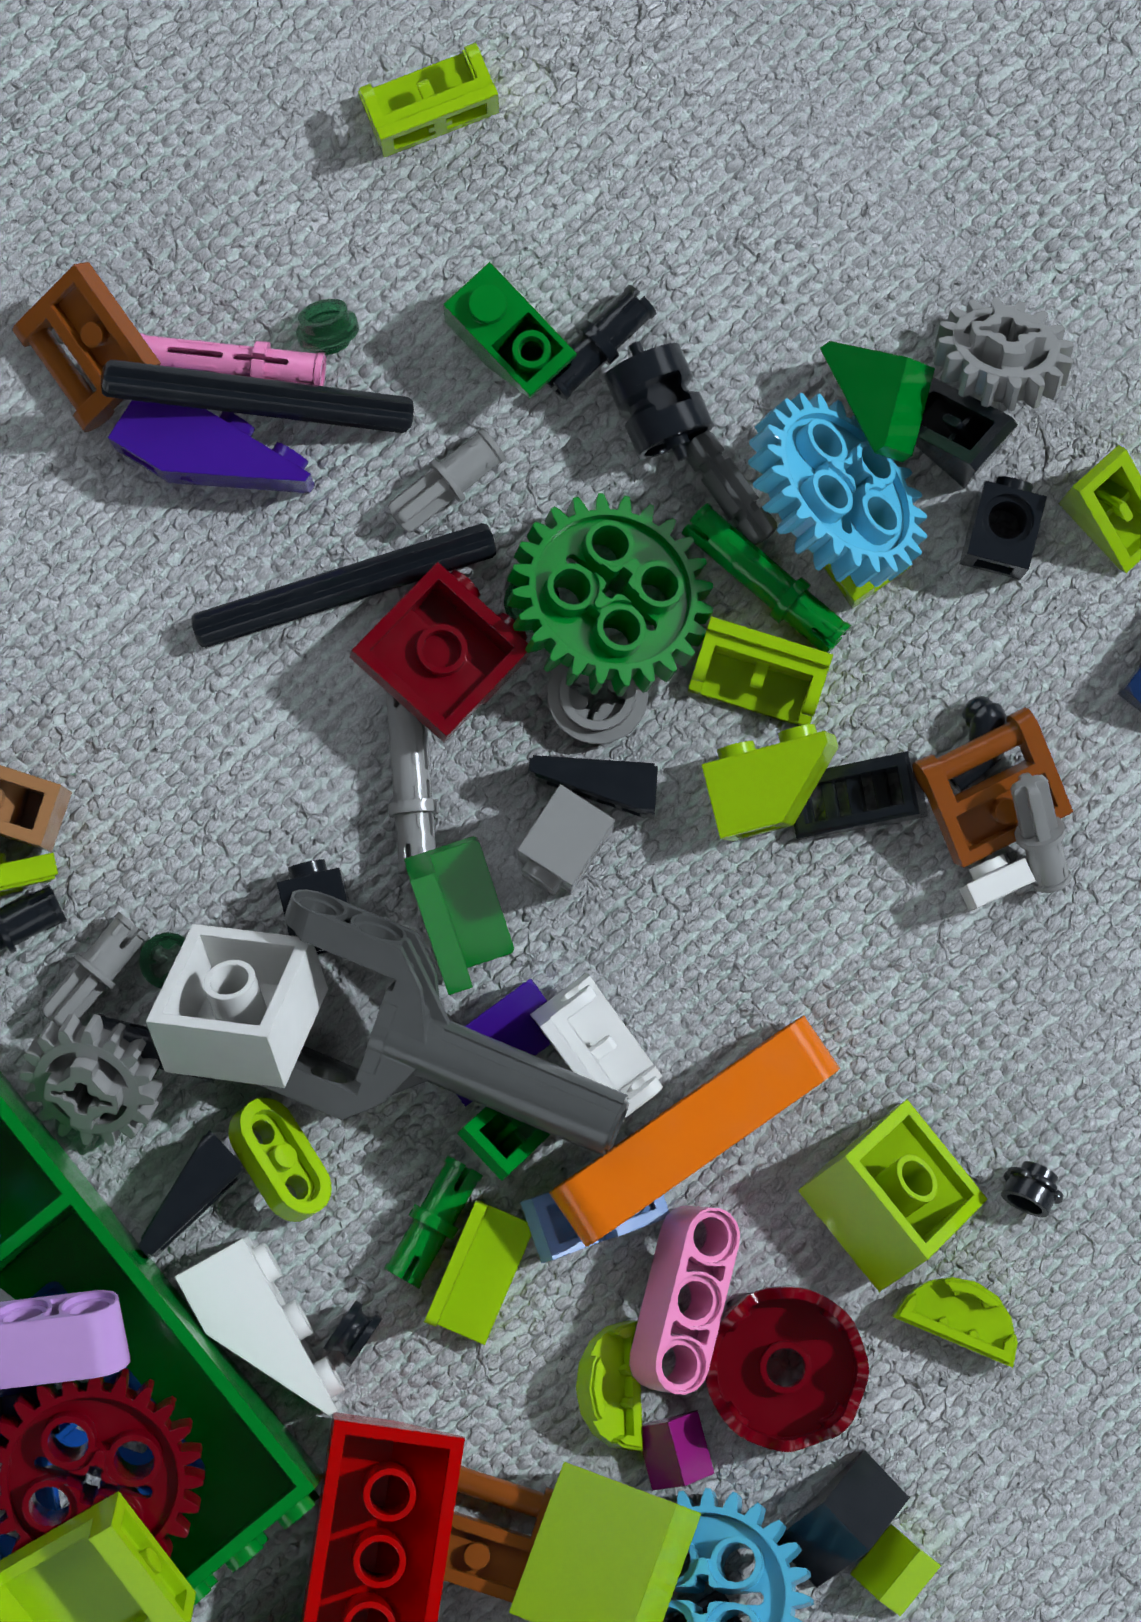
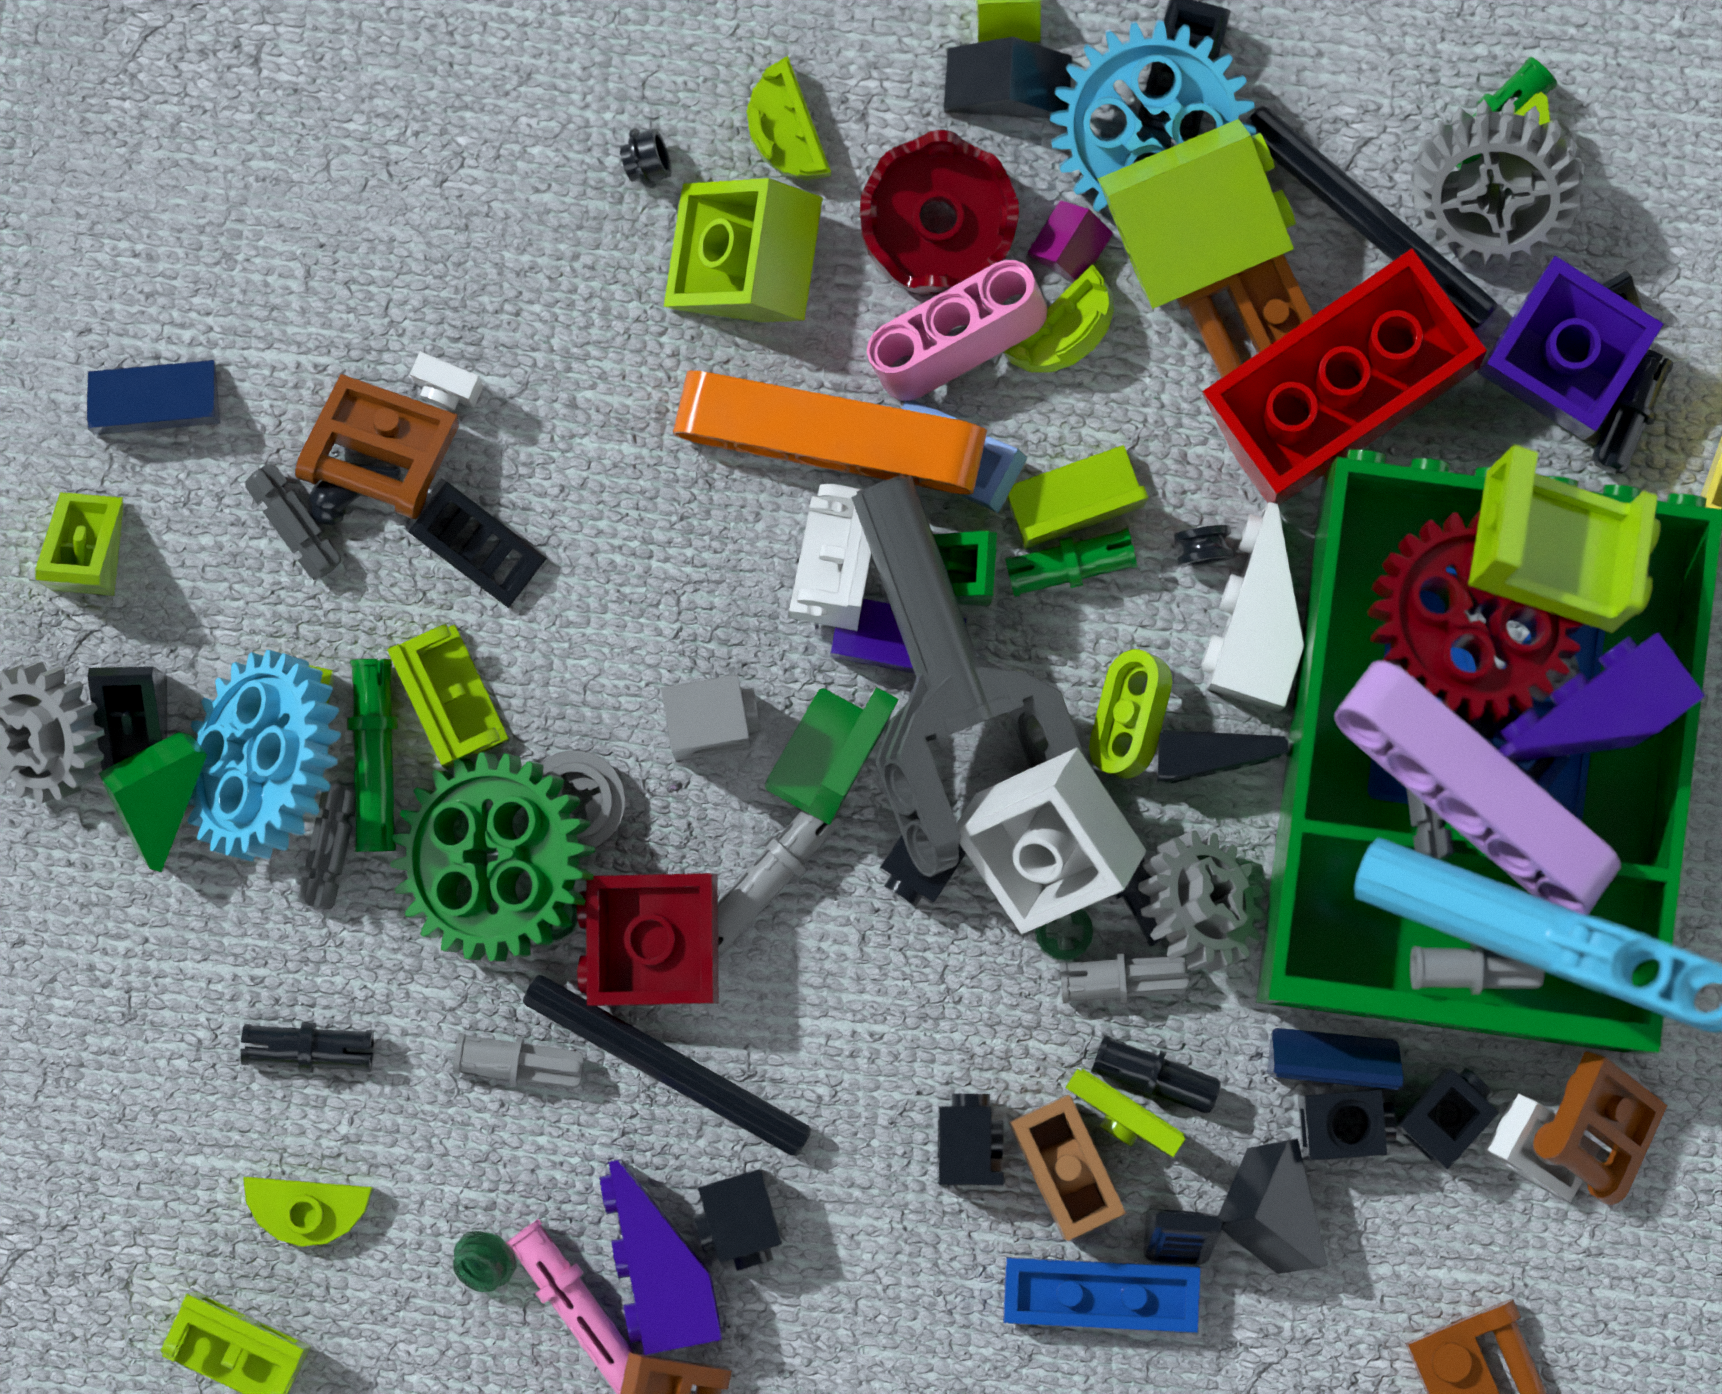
camera: 135 degrees left, 0 degrees up
black axle [101,359,414,433] -> none
green slope [443,262,577,399] -> none
black slope [529,755,658,819] -> none
black wheel [604,341,714,462] -> none
lime slope [701,724,839,842] -> none
black brick [959,476,1047,580] -> none
light grey axle [1010,772,1072,893] -> none
none -> lime plate [243,1176,374,1247]
none -> dark grey axle [245,464,341,580]
none -> black brick [693,1168,783,1271]
none -> black brick [937,1094,1004,1185]

